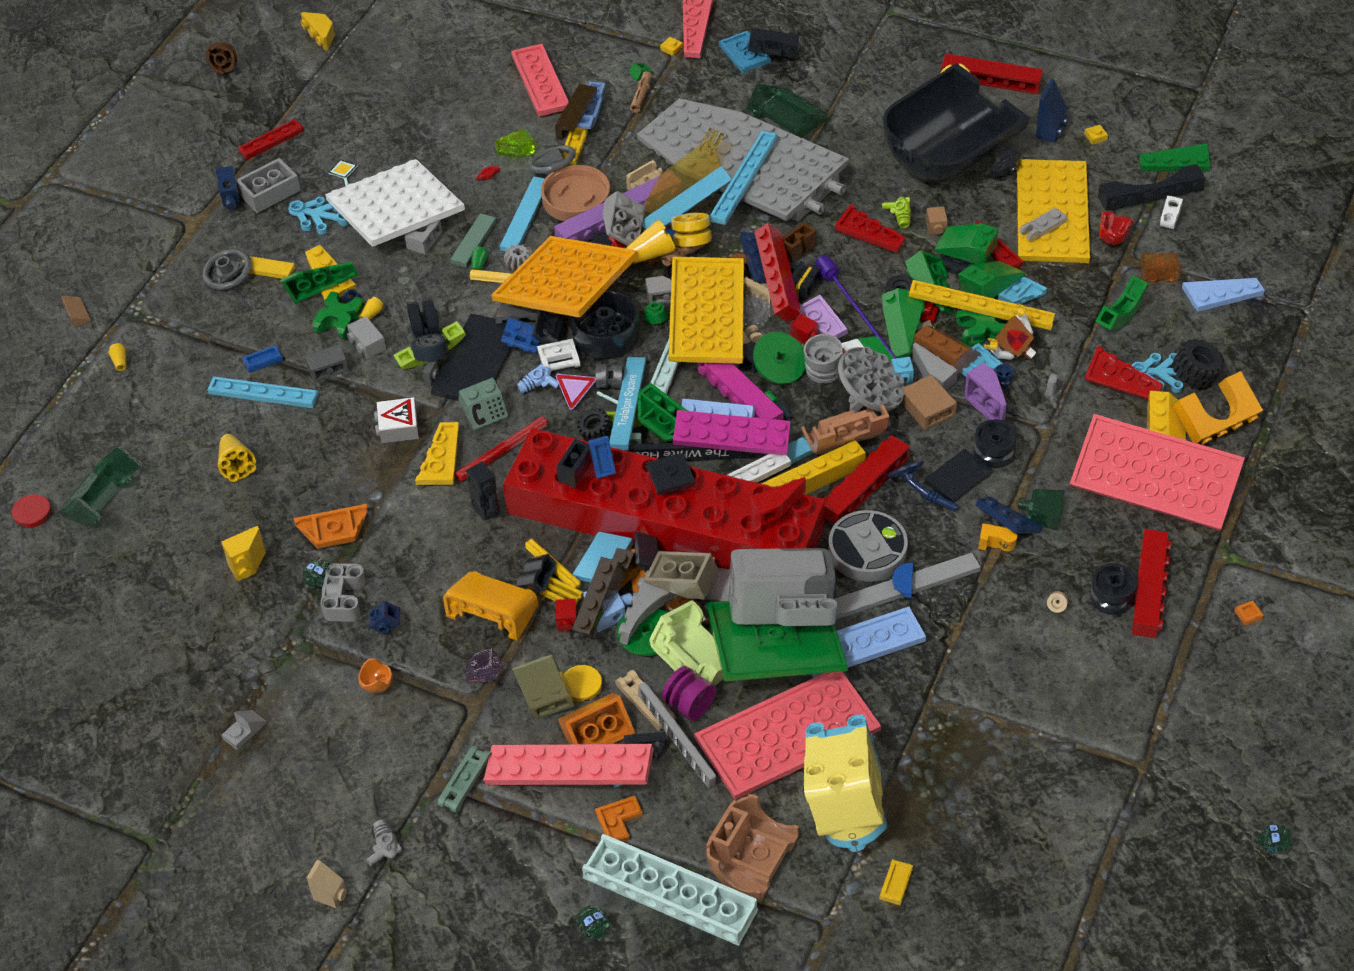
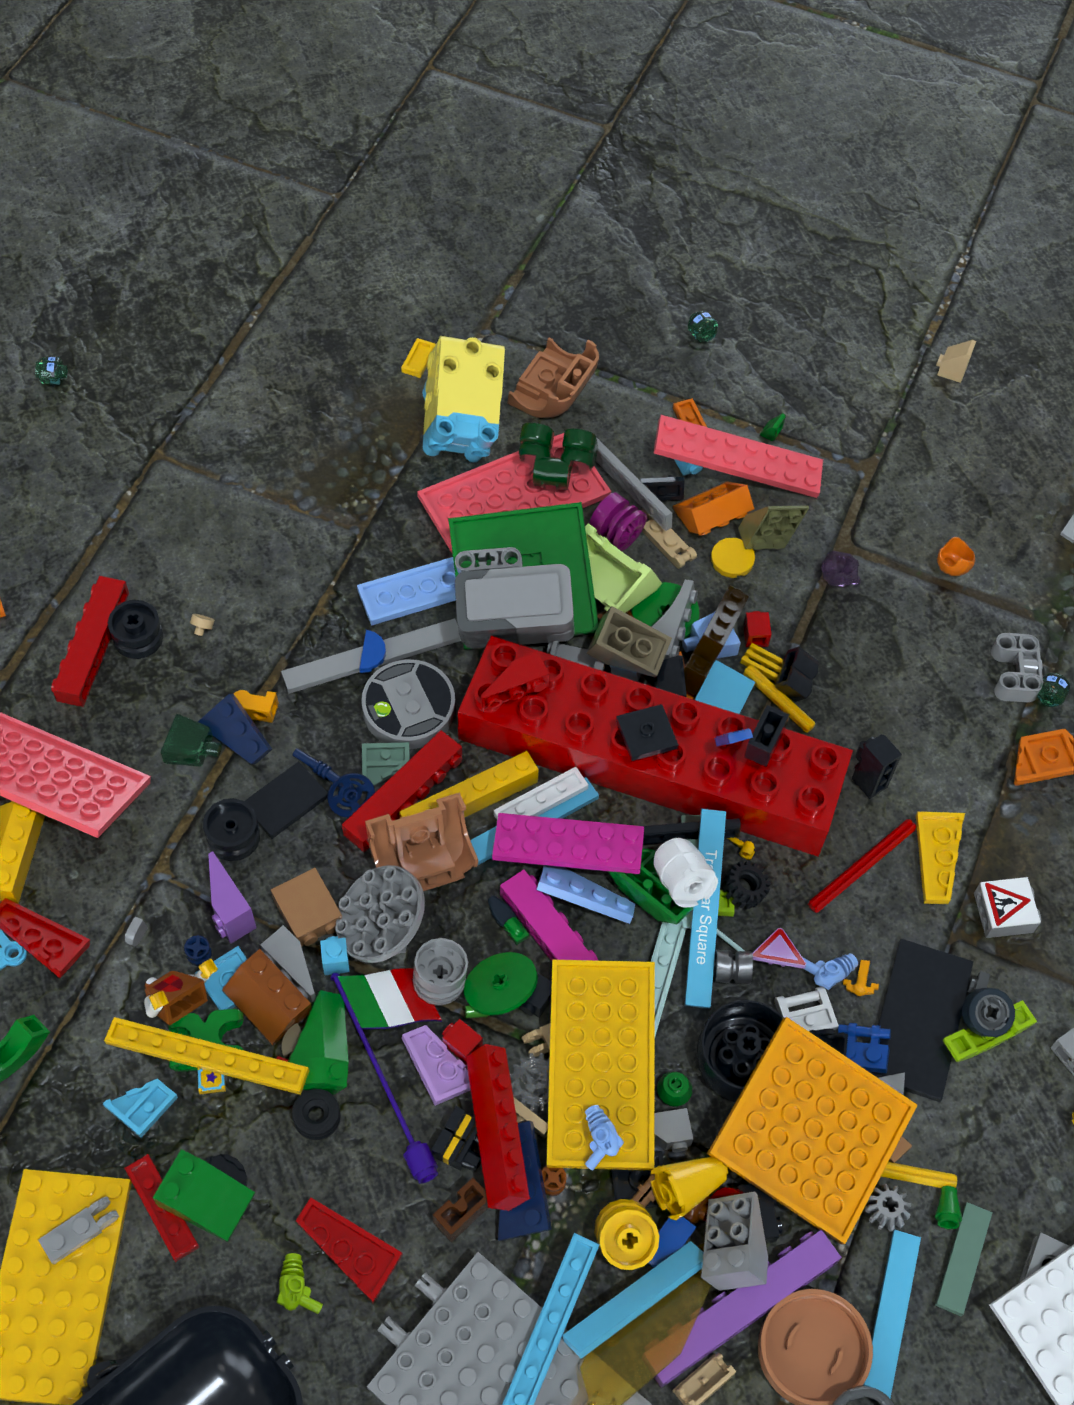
camera: 175 degrees right, 10 degrees up
light grey piece [366,820,402,866] -> none
dark blue brick [369,600,401,635] -> none
black wheel [407,298,440,340] -> none
sand green plate [437,745,492,813] -> none
light orange windscreen [443,571,538,641] -> none
sand green slope [459,378,508,431] -> none
light aqua tile [582,834,758,946] -> none
green wedge [905,250,955,315] -> none
medium nougat brick [926,206,947,235] -> none
green slope [958,261,1025,298] -> none
none -> sand green wing [362,742,410,786]
none -> dark green piece [519,423,598,490]
none -> light blue piece [585,1105,624,1171]
none -> white piece [654,838,718,908]
none -> green slope [760,413,786,441]
none -> light orange piece [843,960,879,997]

